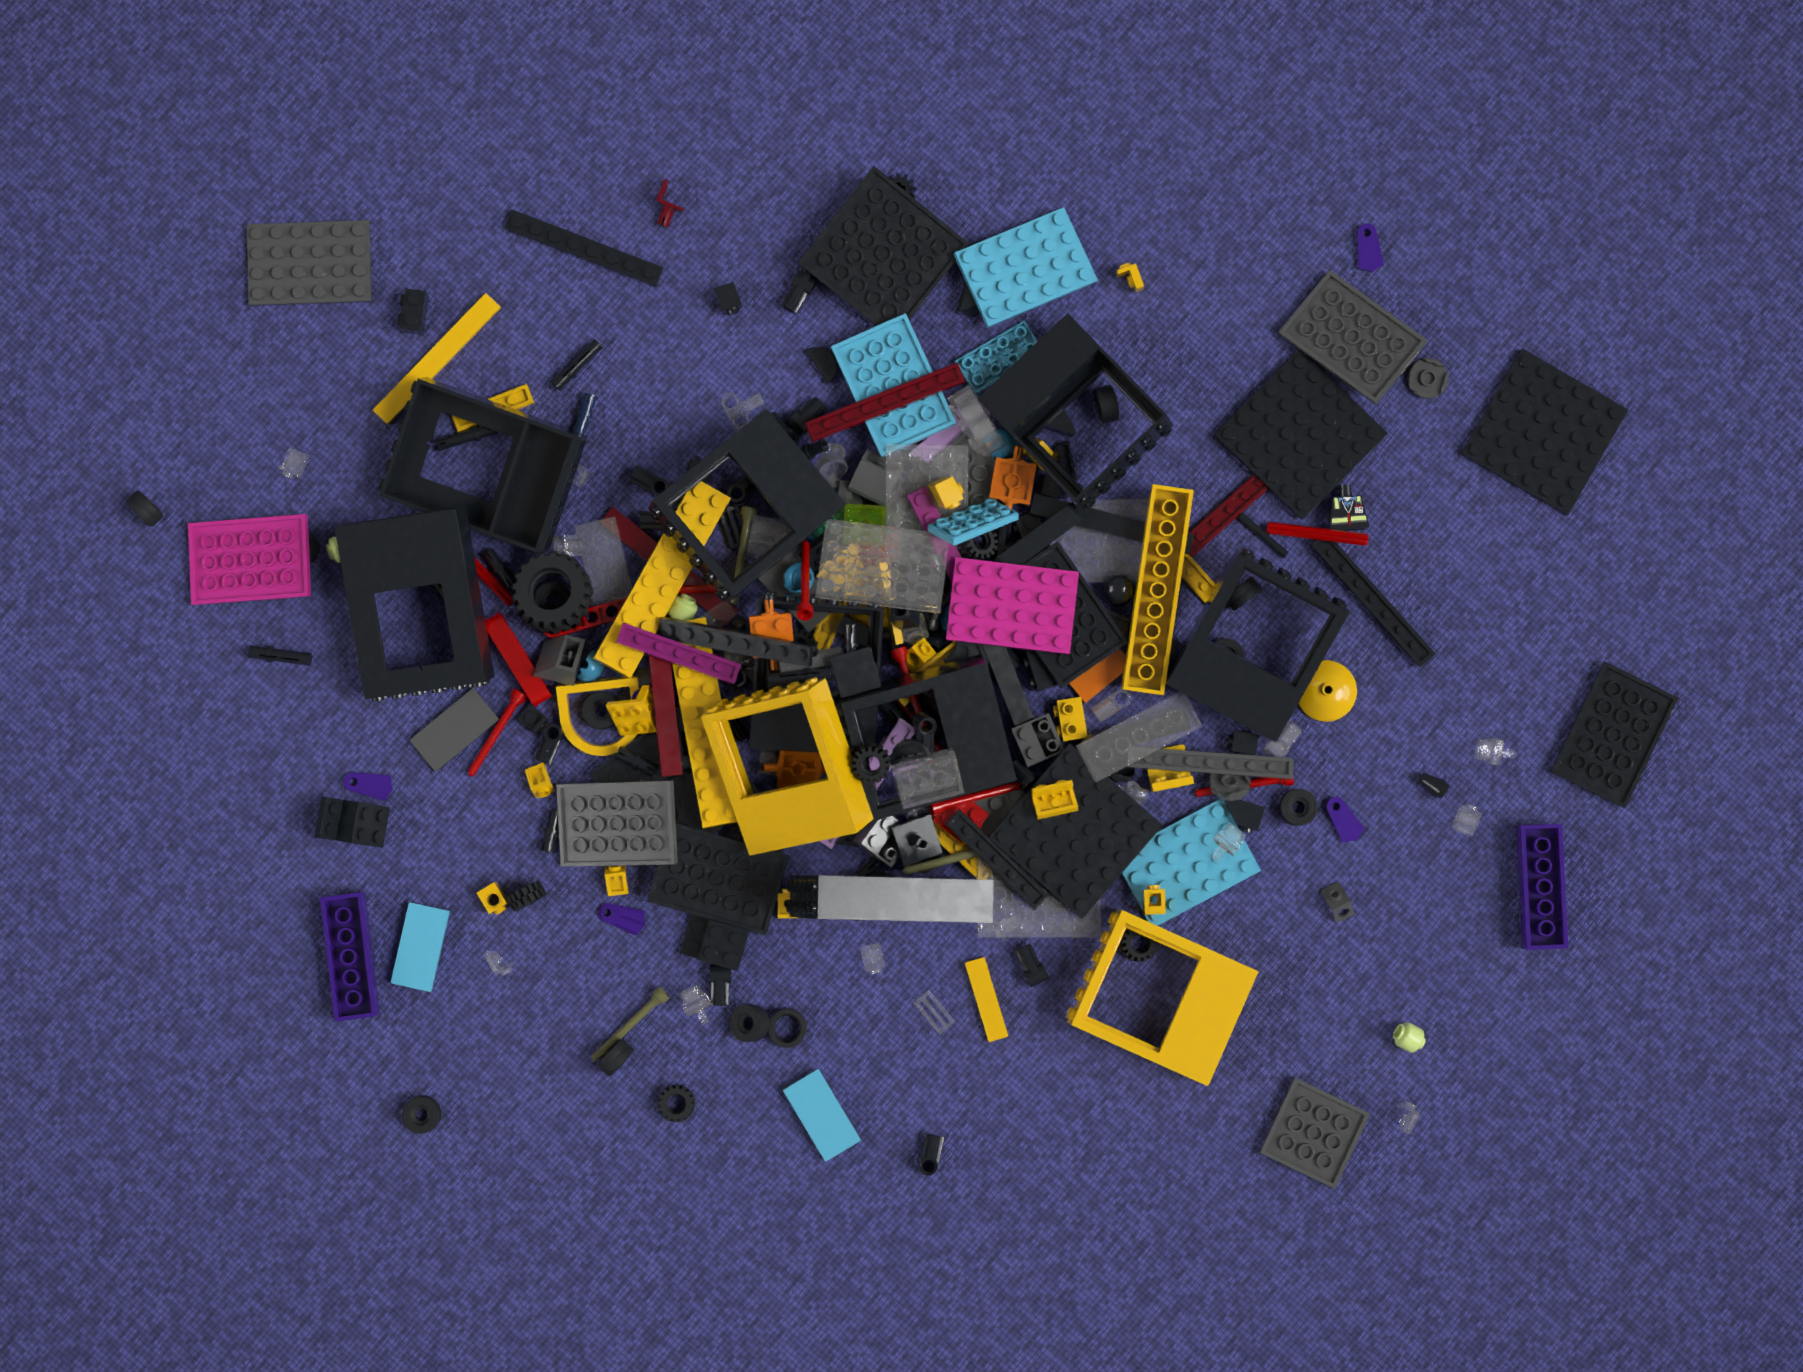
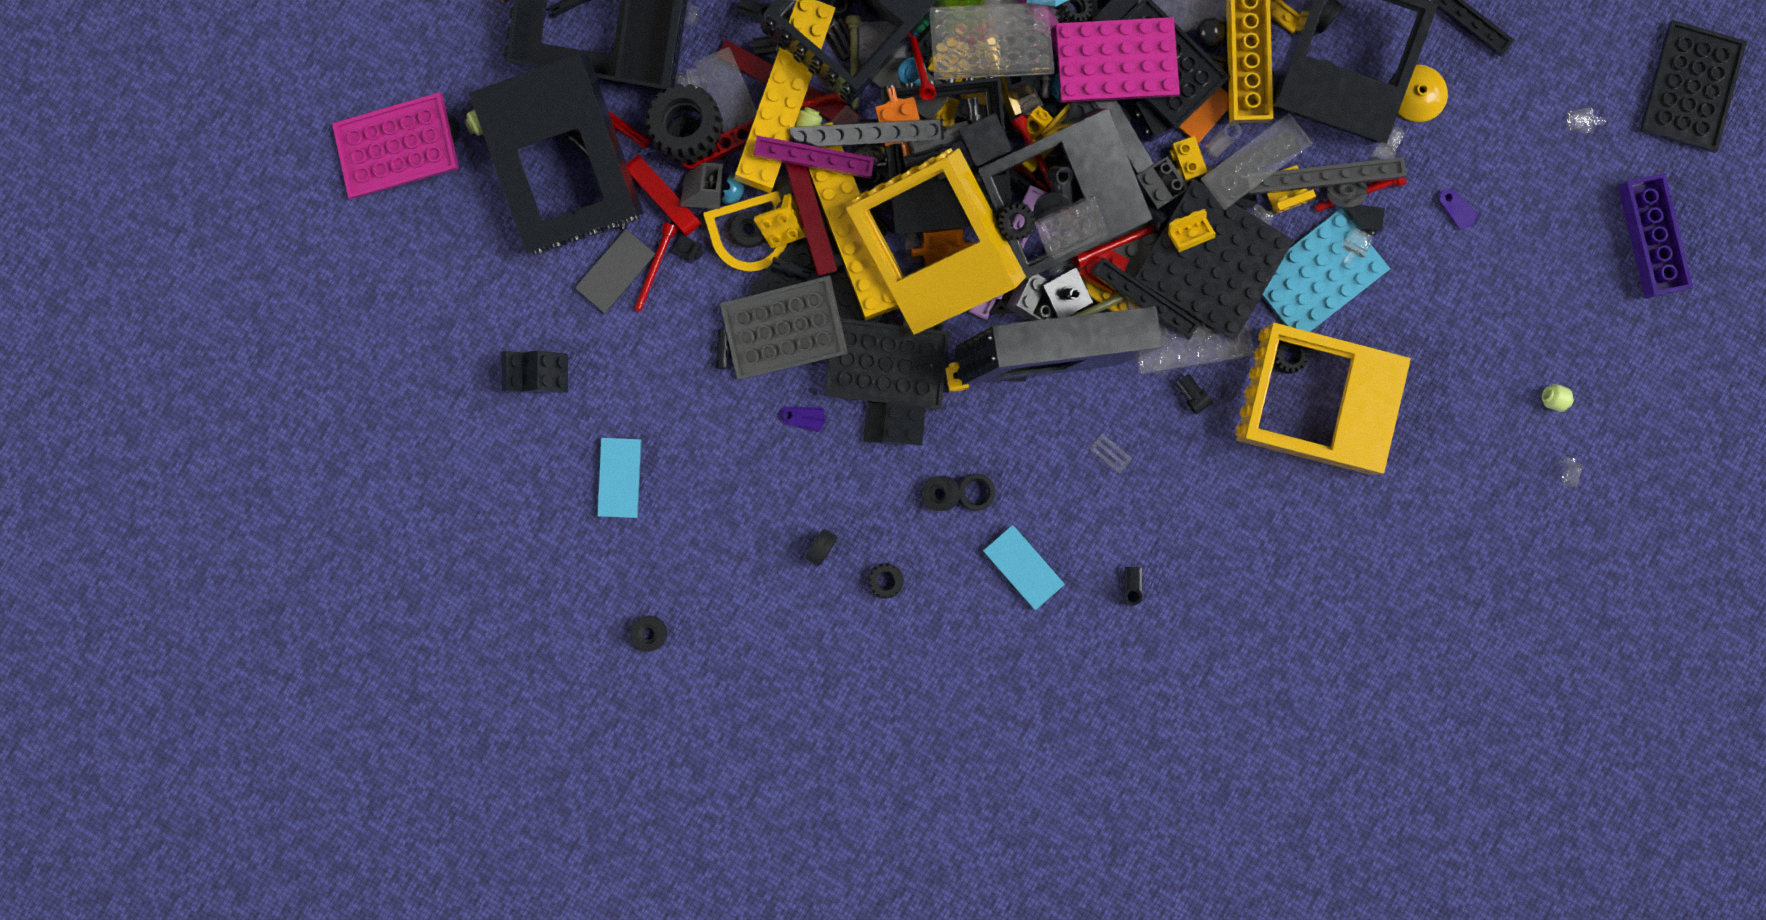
camera: 10 degrees left, 0 degrees up
black tyre [126,490,164,527] -> none
black pin [248,645,312,666] -> none
clear bracket [278,447,310,479] -> none
dark purple brick [320,892,380,1022] -> none
dark purple piece [344,772,393,801] -> none
yellow brick [477,882,509,915] -> none
black pin [482,548,515,589] -> none
clear bracket [483,950,515,977] -> none
black tyre [506,880,547,912] -> none
yellow bracket [525,763,555,798] -> none
black piece [534,724,565,765] -> none
olive piece [591,986,670,1062] -> none
yellow bracket [605,865,629,896] -> none
clear piece [679,984,711,1024] -> none
black piece [709,965,731,1006] -> none
clear bracket [860,942,885,975] -> none
yellow tile [965,957,1008,1042] -> none
yellow brick [1143,885,1166,915] -> none
black brick [1227,731,1259,755] -> none
dark grey plate [1259,1077,1370,1189] -> none
black tyre [1279,789,1318,826] -> none
dark grey bracket [1321,882,1355,923] -> none
black cone [1418,772,1450,799] -> none
clear brick [1450,803,1482,837] -> none

